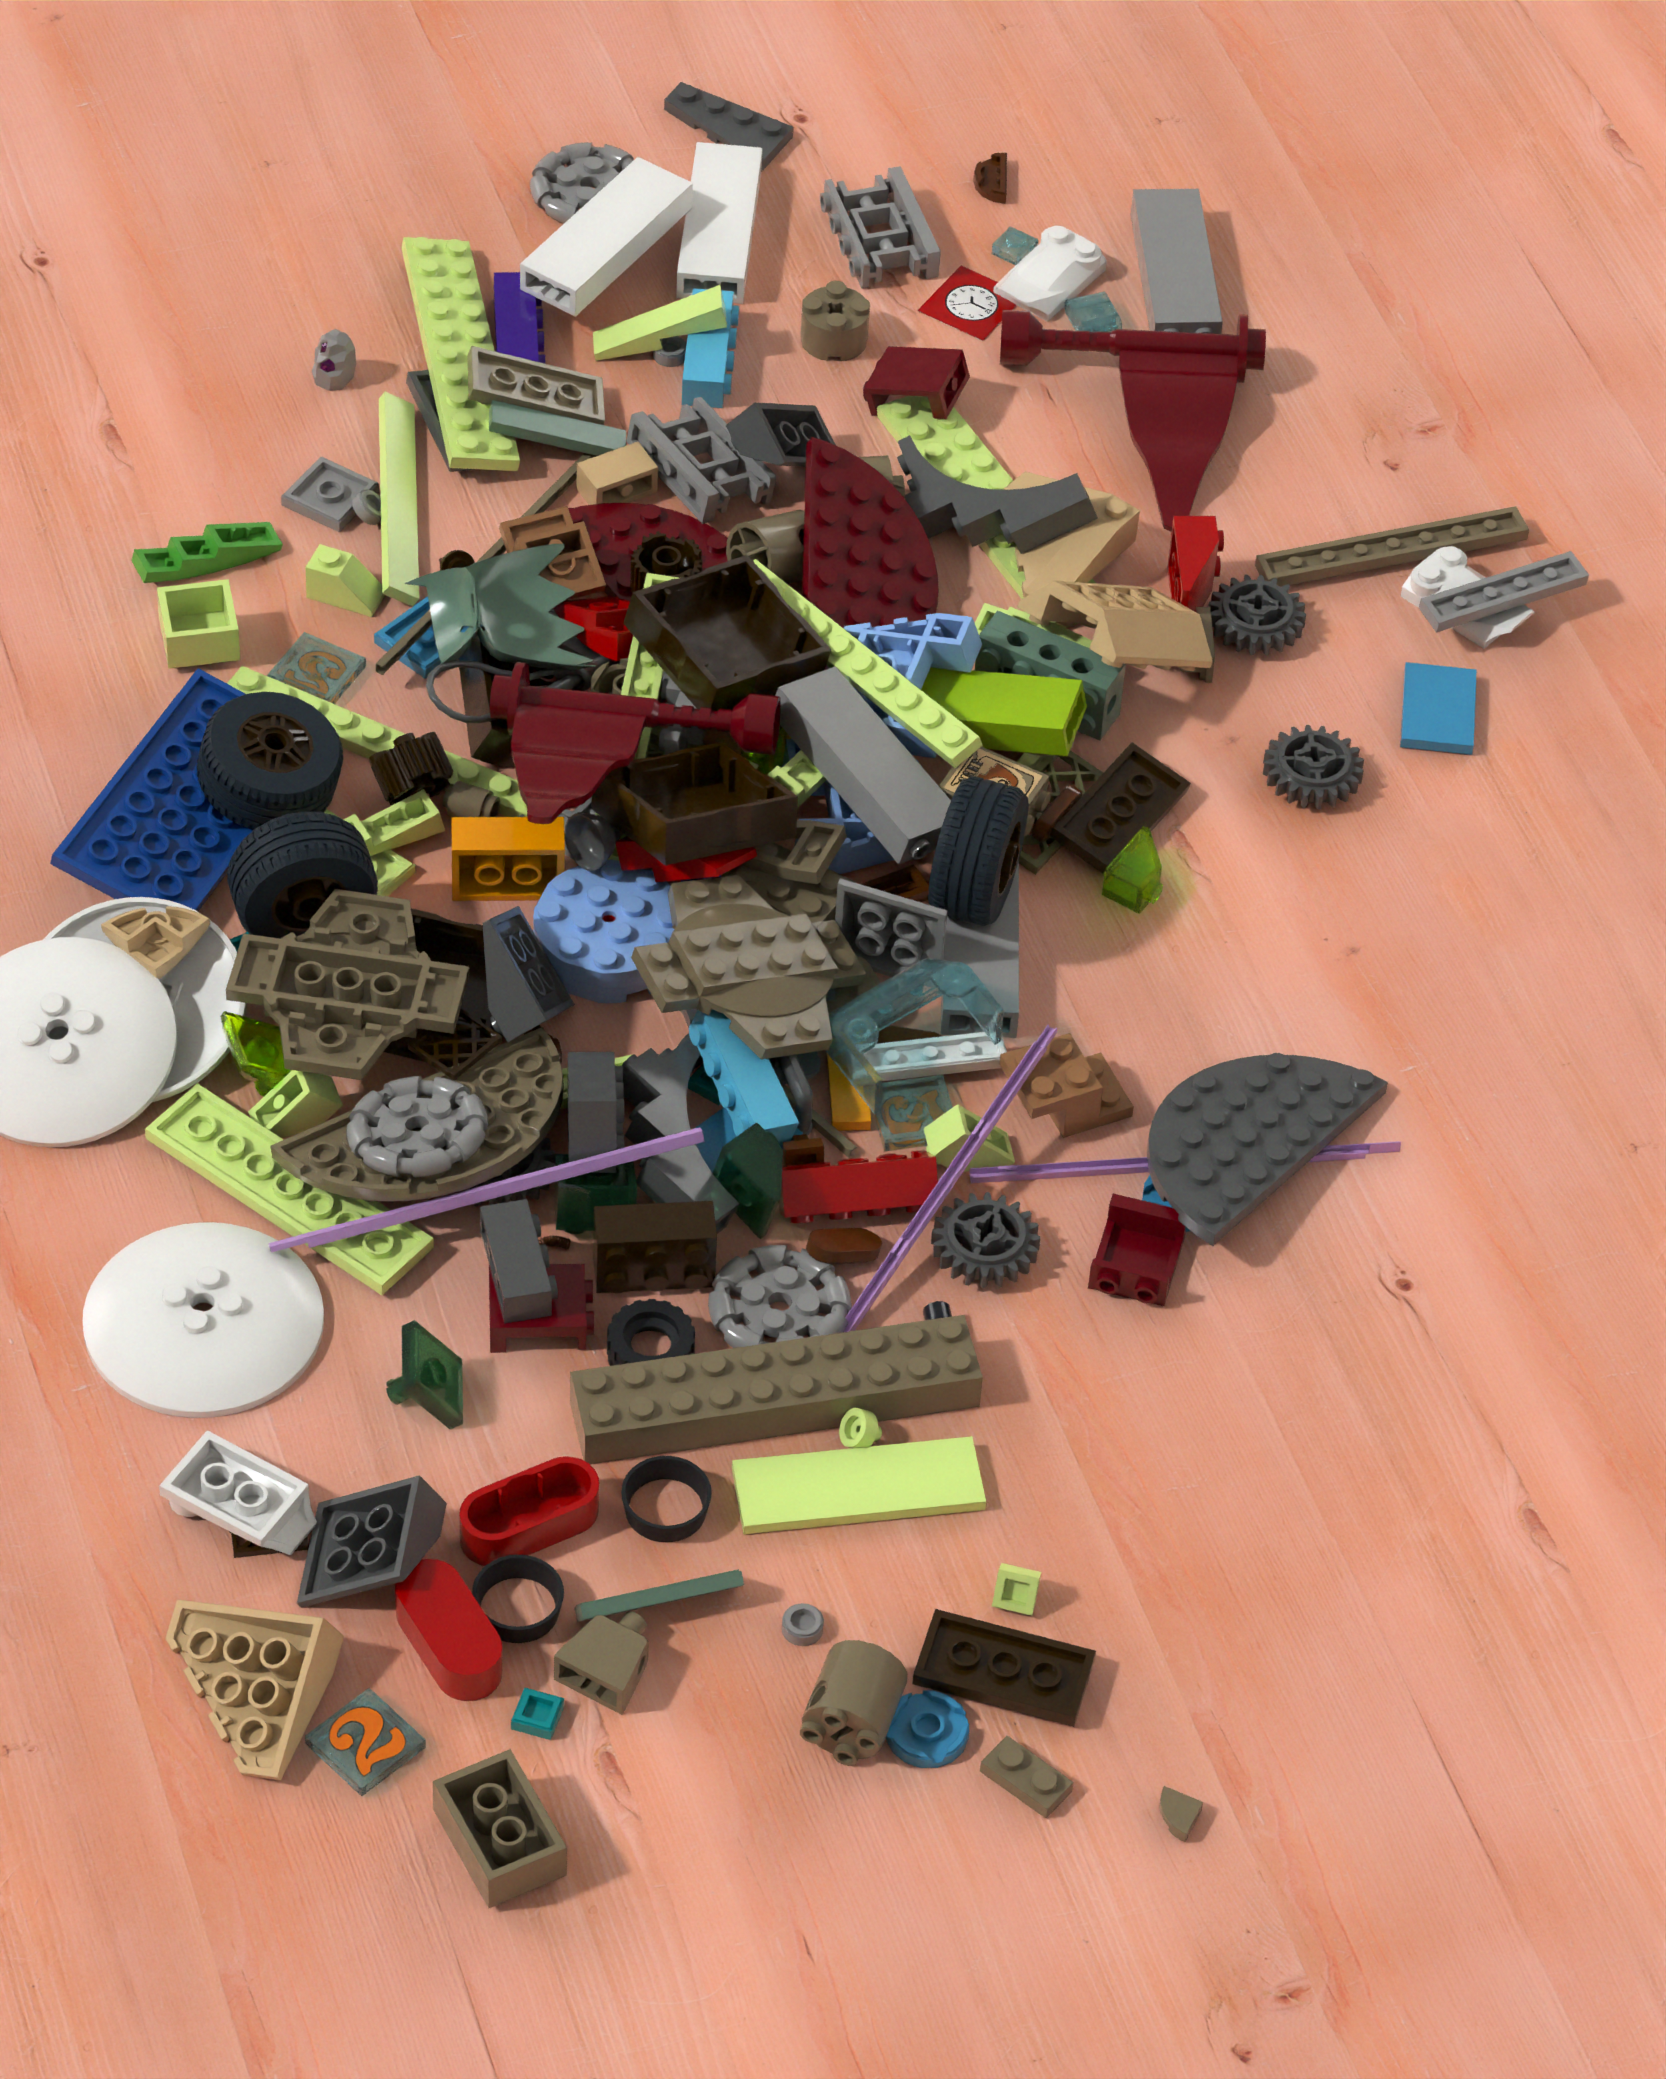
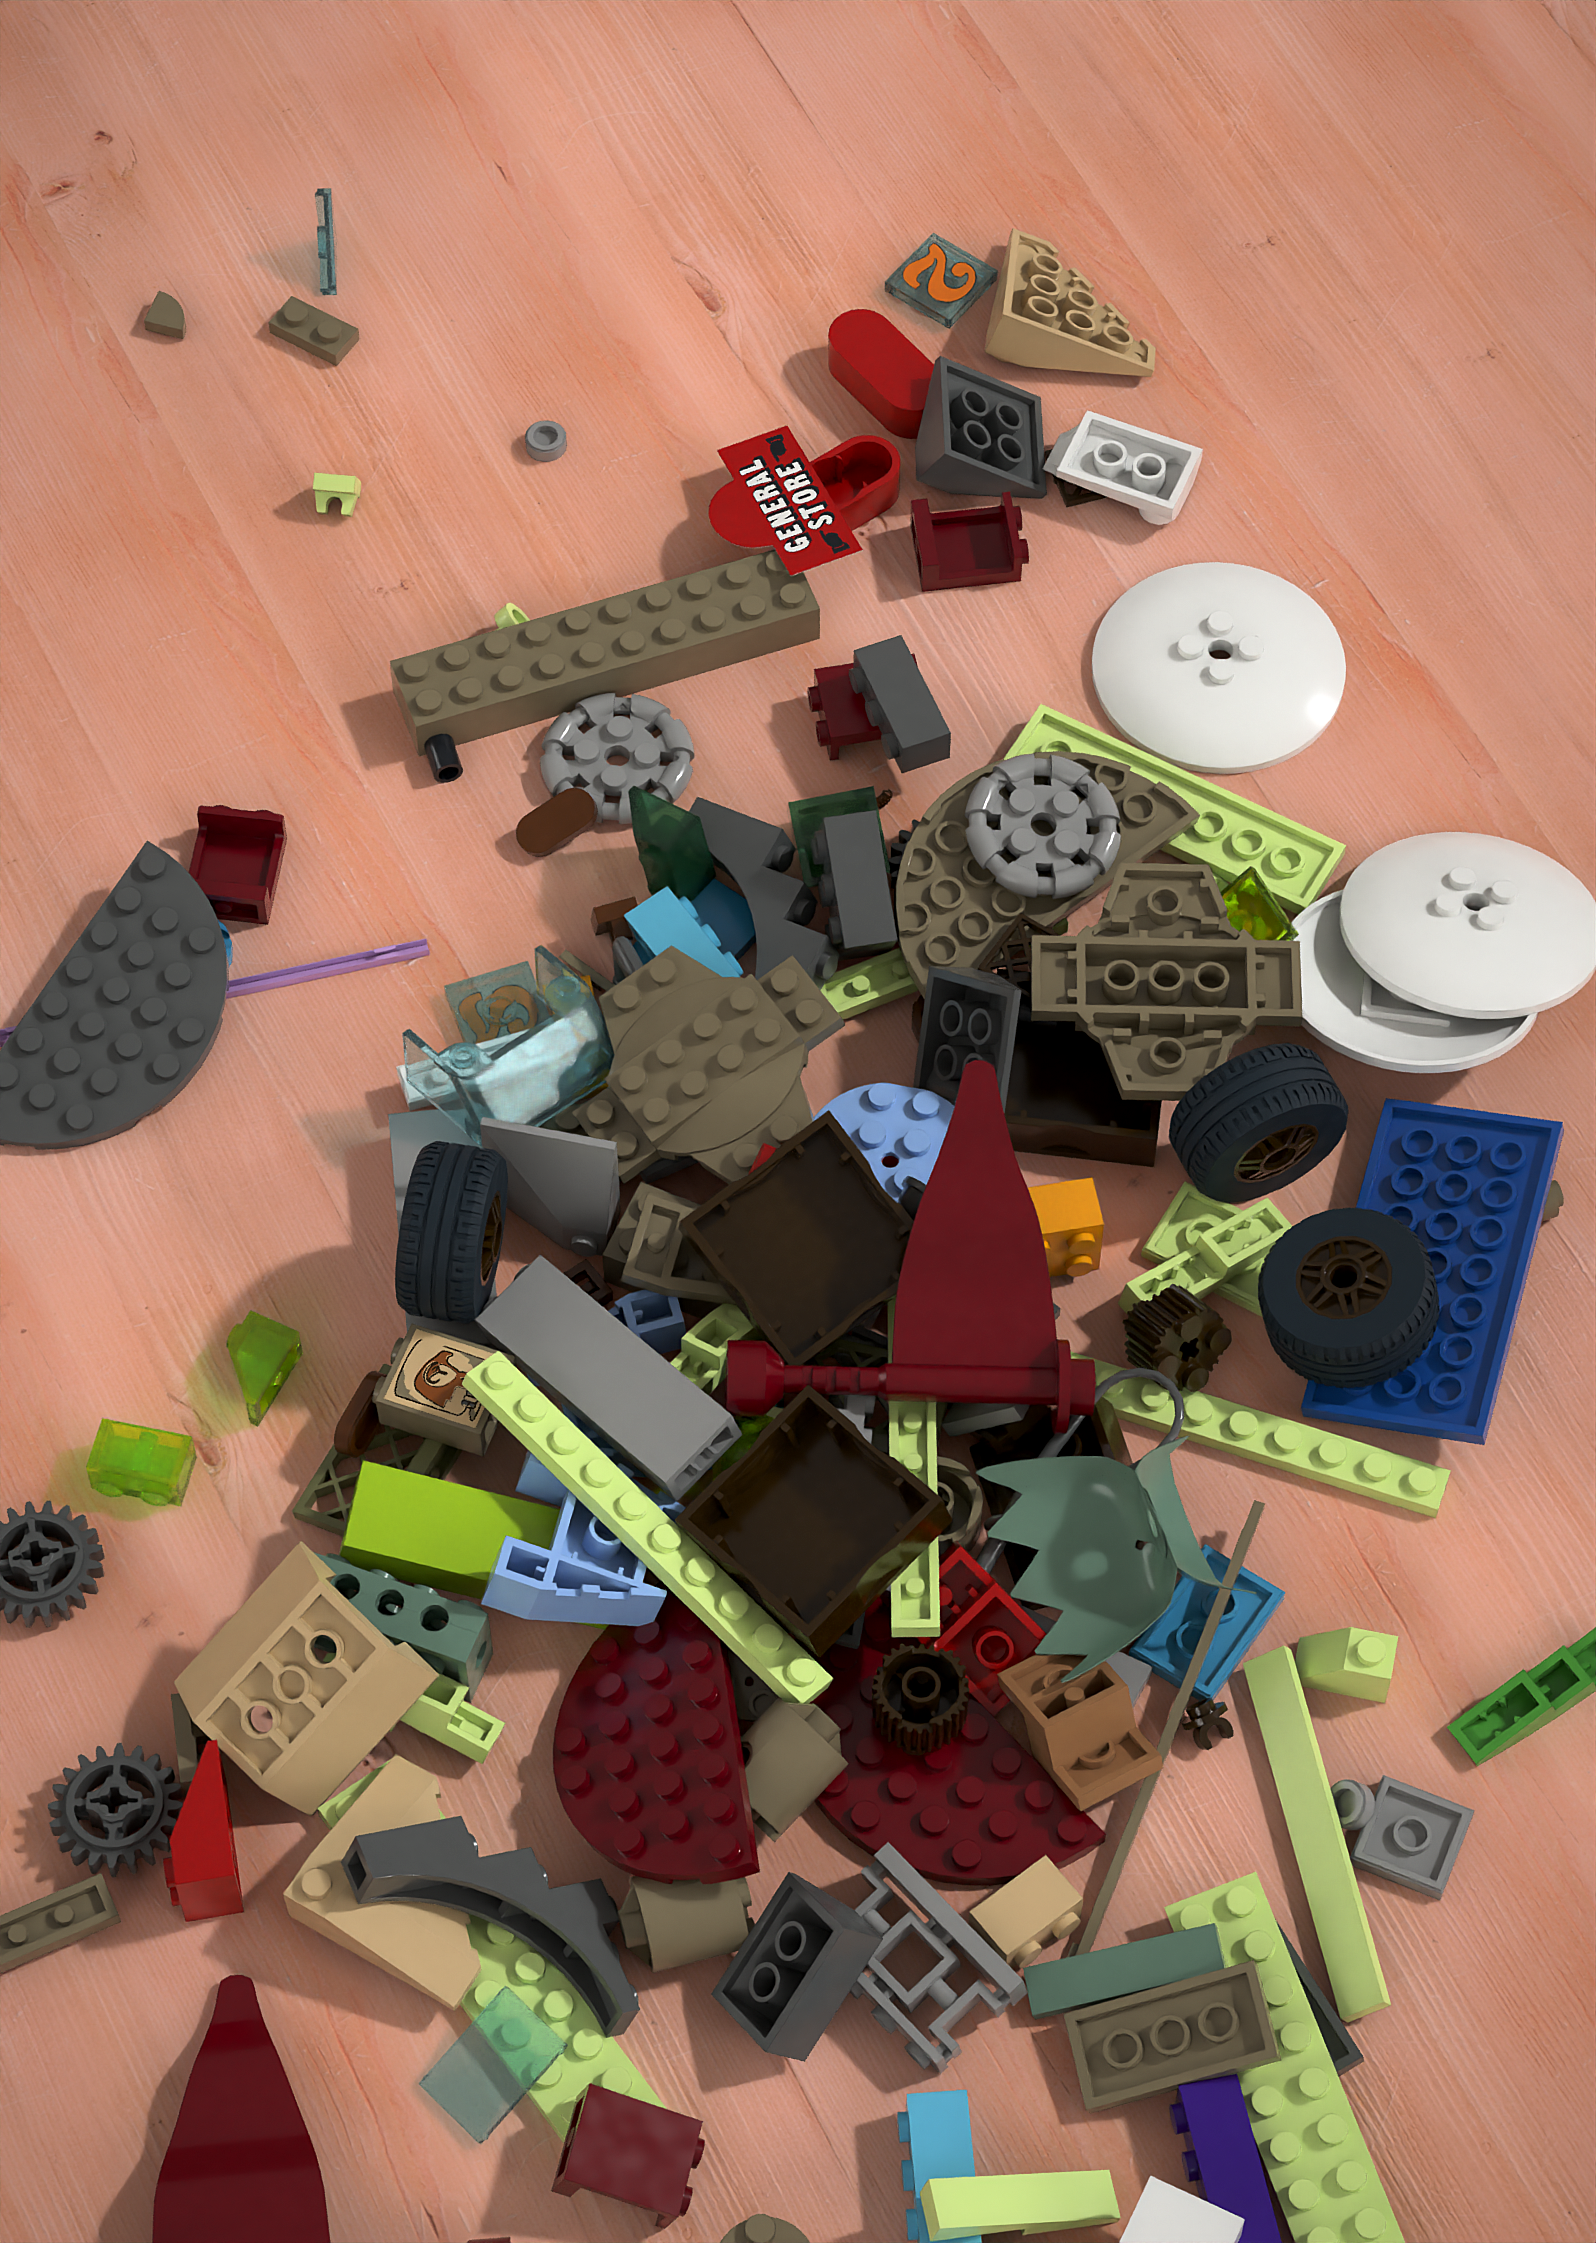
camera: 175 degrees right, 10 degrees up
tan brick [101,906,210,979] -> none
yellowish green piece [157,579,240,669] -> none
clear light blue tile [267,632,366,704] -> none
lavender piece [269,1127,705,1252] -> none
light grey rock [312,329,356,391] -> none
clear green tile [386,1320,463,1429] -> none
dark tan brick [433,1749,567,1908] -> none
dark tan brick [443,781,500,817] -> none
black tyre [472,1555,564,1643] -> none
teal tile [511,1687,564,1740] -> none
dark tan torso [554,1611,649,1715] -> none
sand green tile [574,1569,744,1622] -> none
dark brown brick [593,1201,717,1294] -> none
black tyre [607,1299,695,1366] -> none
black tyre [621,1456,712,1542] -> none
yellowish green tile [732,1436,986,1535] -> none
red wedge [776,1150,938,1223] -> none
dark tan cylinder [800,1640,907,1766] -> none
lavender piece [844,1024,1058,1332] -> none
dark azure tile [886,1690,969,1768] -> none
dark brown plate [912,1609,1096,1727] -> none
yellowish green slope [924,1104,1015,1172] -> none
dark grey gear [931,1192,1041,1288] -> none
medium nougat bracket [999,1033,1134,1138] -> none
dark brown plate [1050,742,1191,878] -> none
none -> clear neon green brick [86,1418,197,1506]
none -> clear light blue tile [315,188,337,295]
none -> clear light blue piece [419,1986,568,2144]
none -> red sticker [708,426,863,576]
none -> dark red panel [910,491,1029,592]

